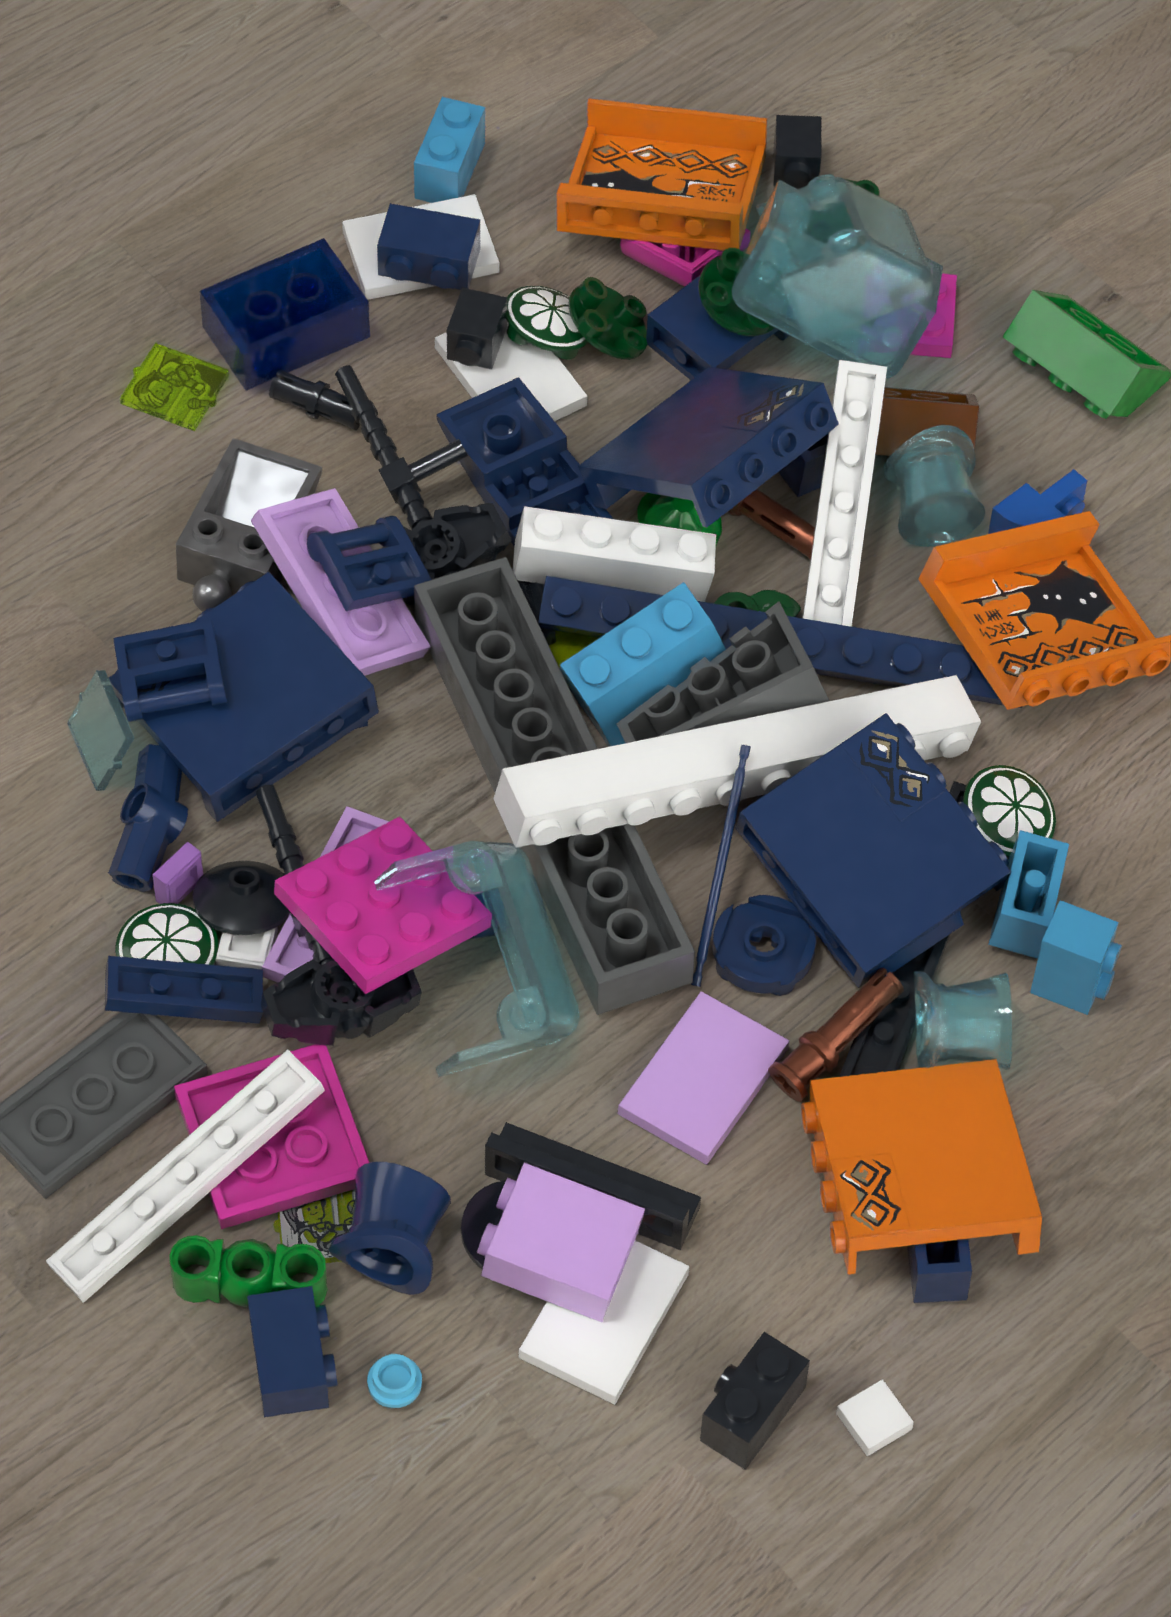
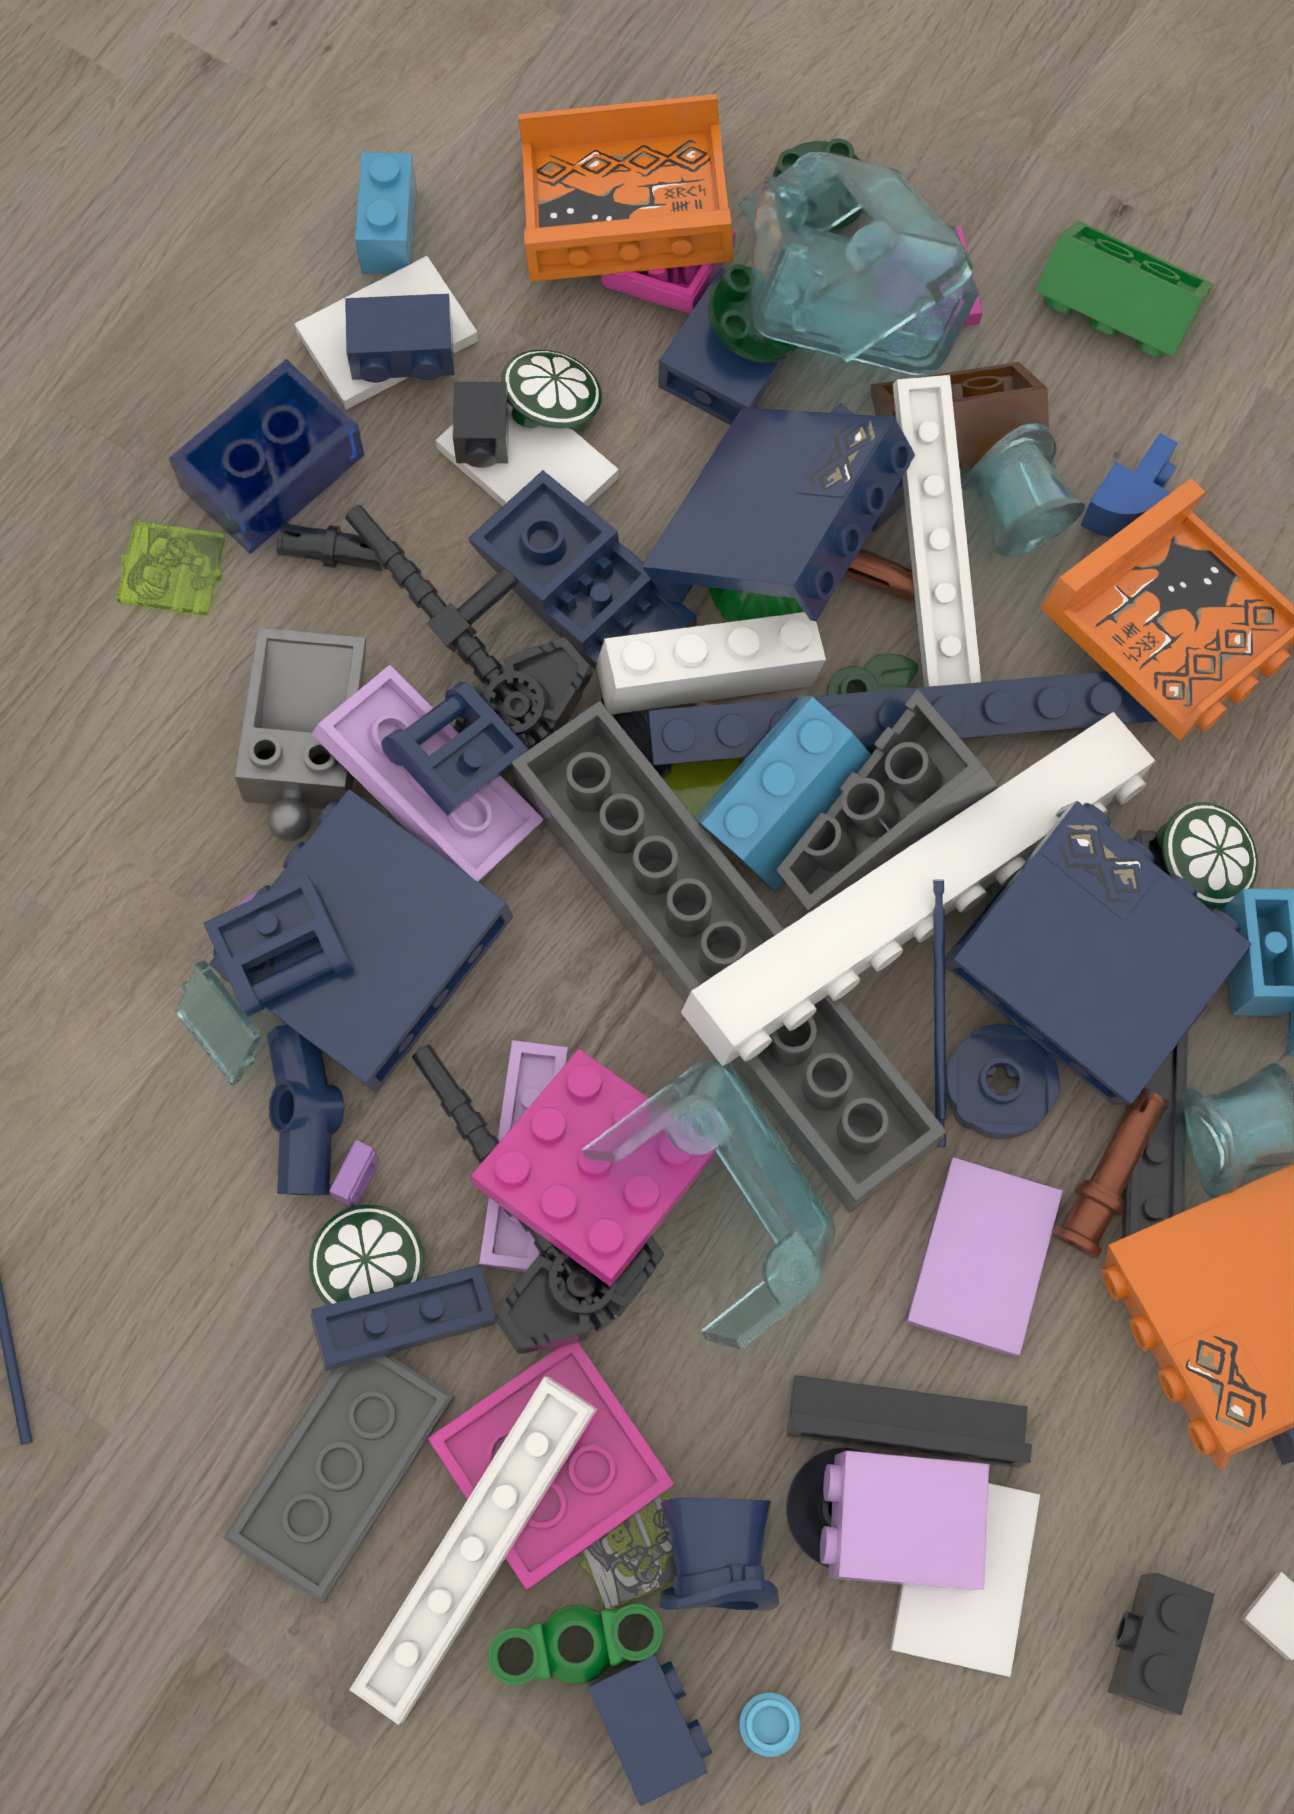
camera: 15 degrees left, 15 degrees up
black dish [193,861,290,935] -> none
white tile [216,927,278,969] -> none
dark green dish [568,277,648,360] -> none
black brick [773,115,822,188] -> none

